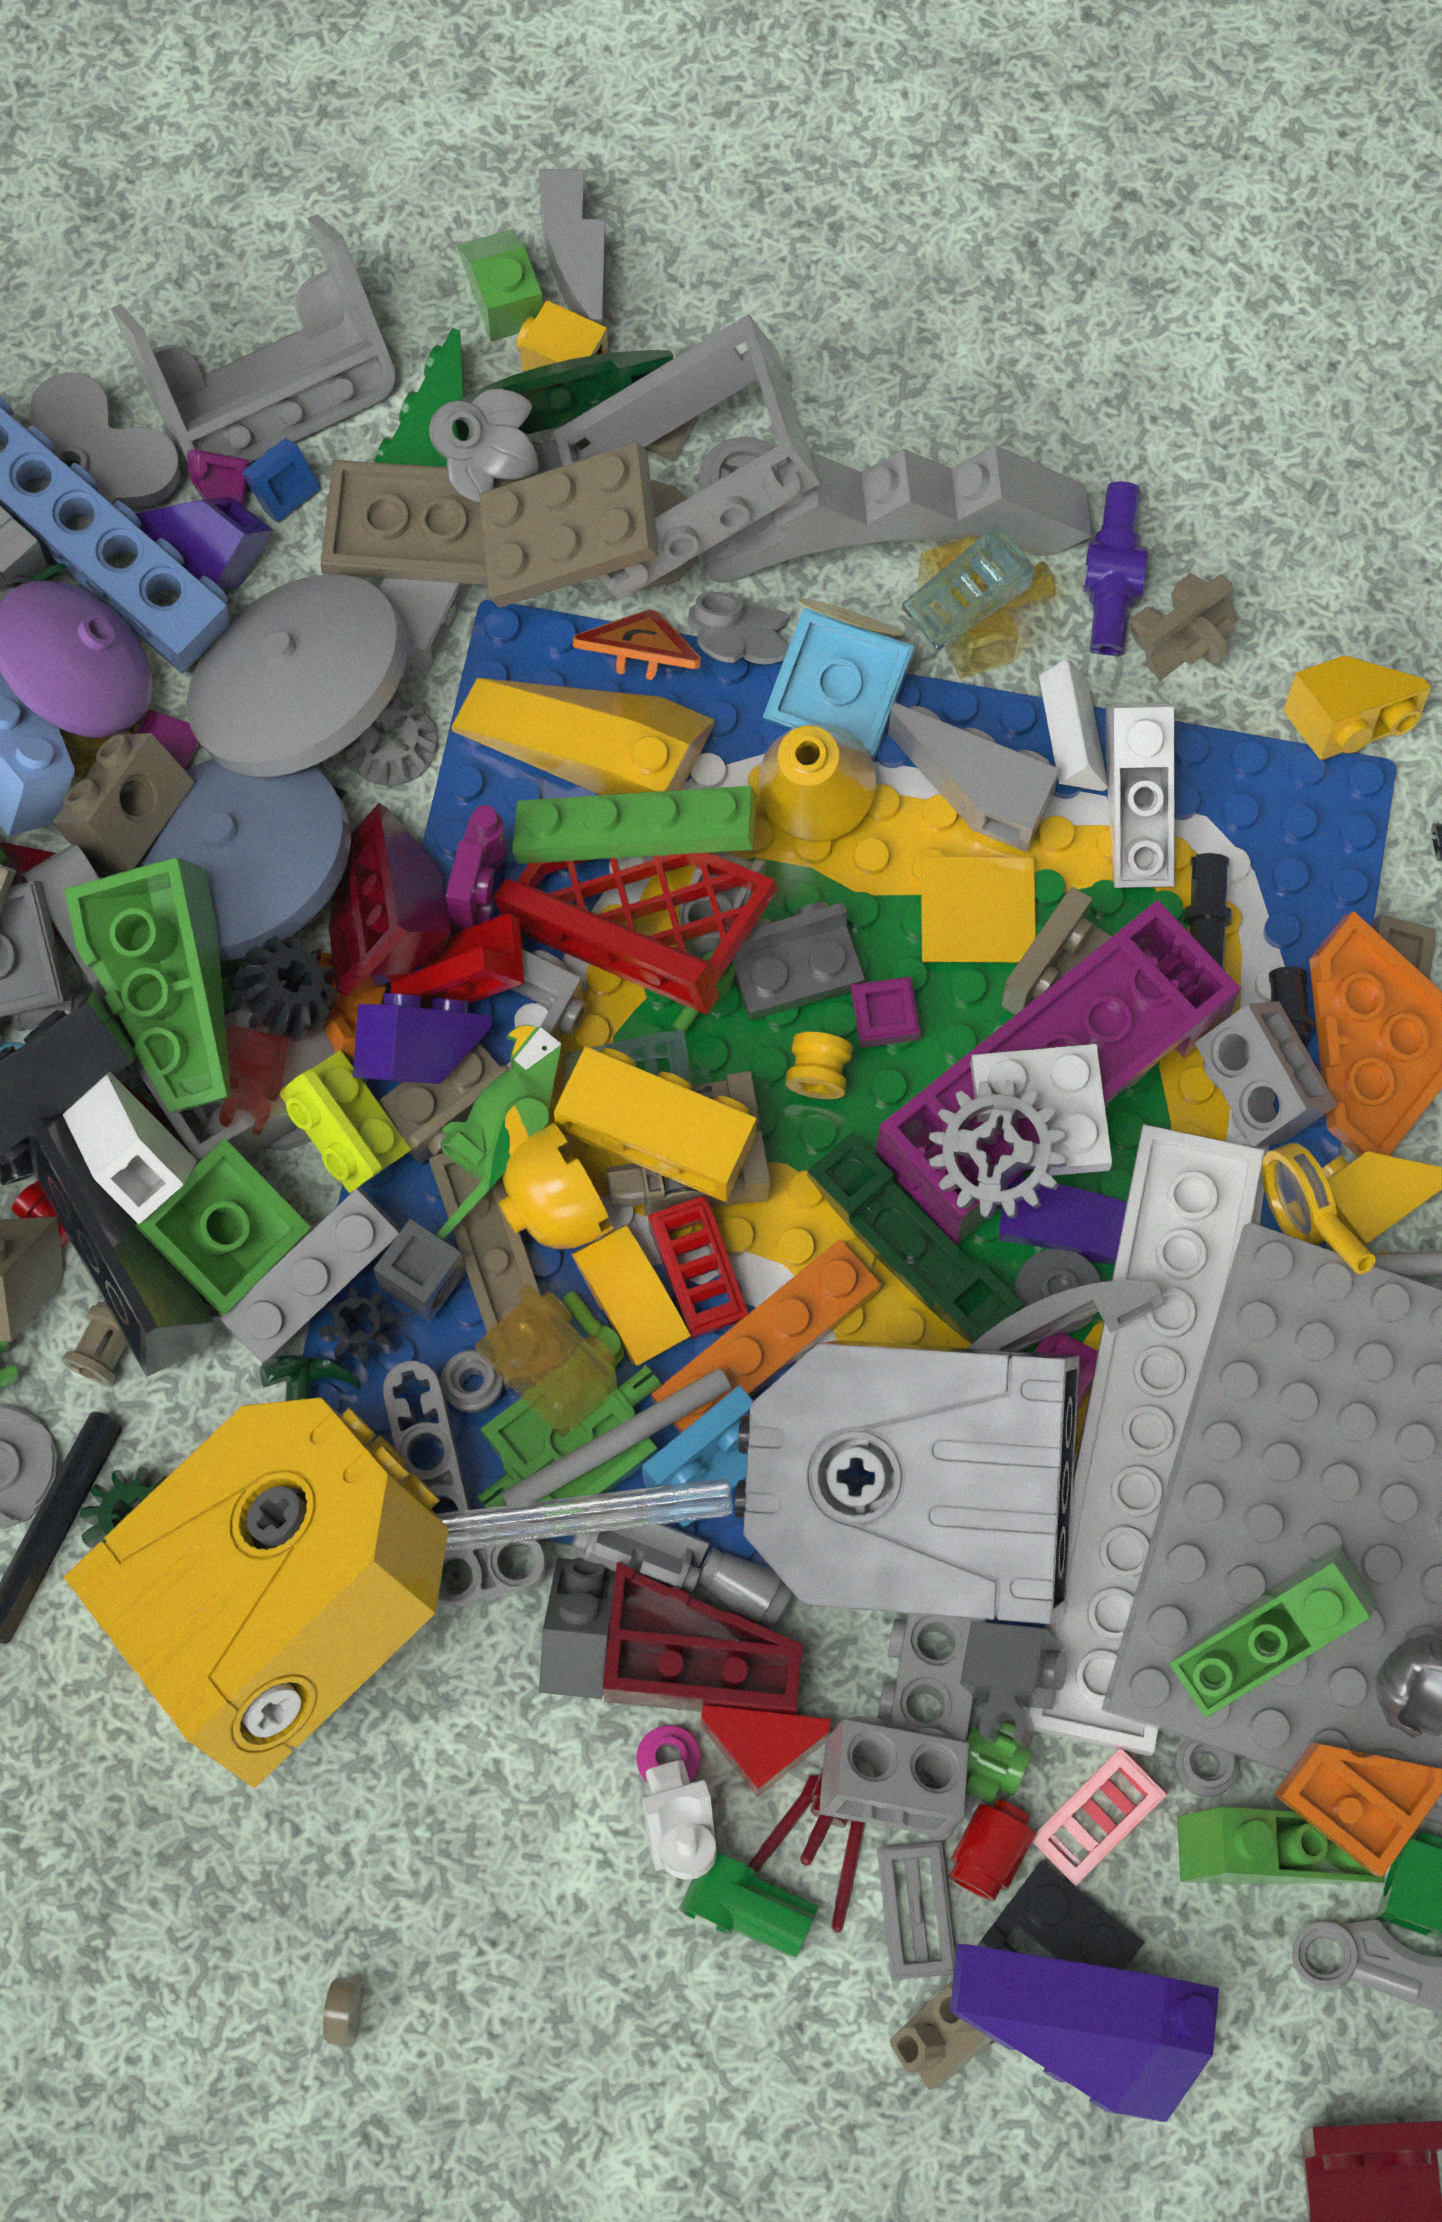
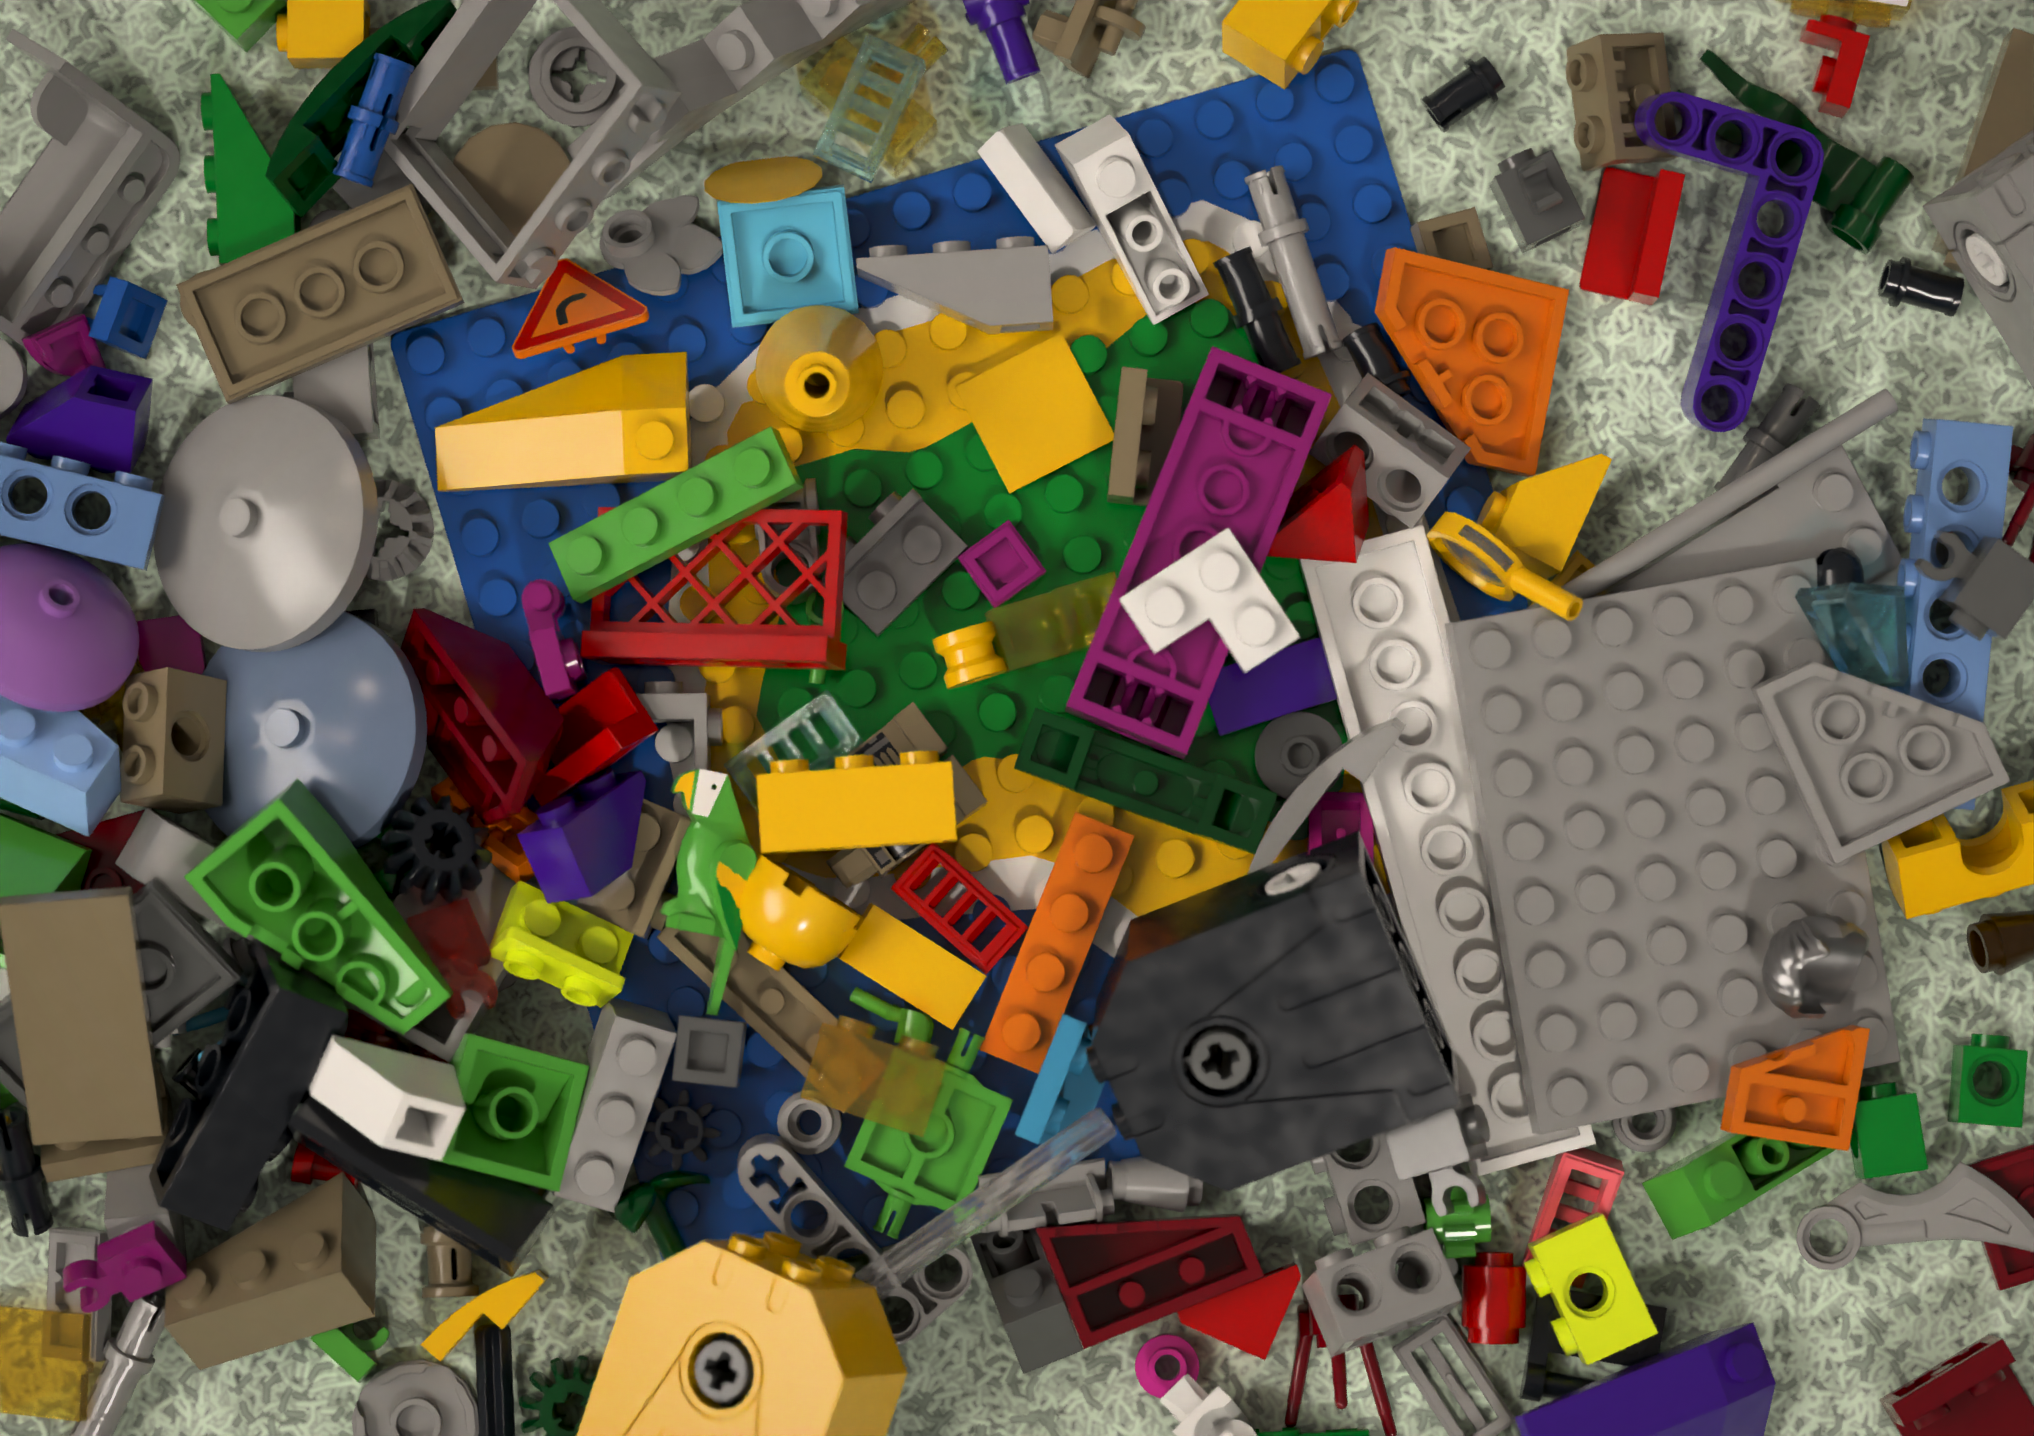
camera: 30 degrees left, 15 degrees up
light grey plate [429,389,539,504] -> none
dark tan plate [479,442,659,608] -> none
light grey bar [500,1368,731,1515] -> none
light grey gear [929,1080,1068,1219] -> none
bright green slope [1169,1546,1376,1718] -> none
none -> blue pin [333,52,415,188]
none -> yellow slope [421,1269,549,1361]
none -> clear yellow slope [984,571,1117,674]
none -> light grey pin [1244,165,1343,360]
none -> red slope [1267,444,1369,563]
none -> neon yellow brick [1524,1212,1658,1365]

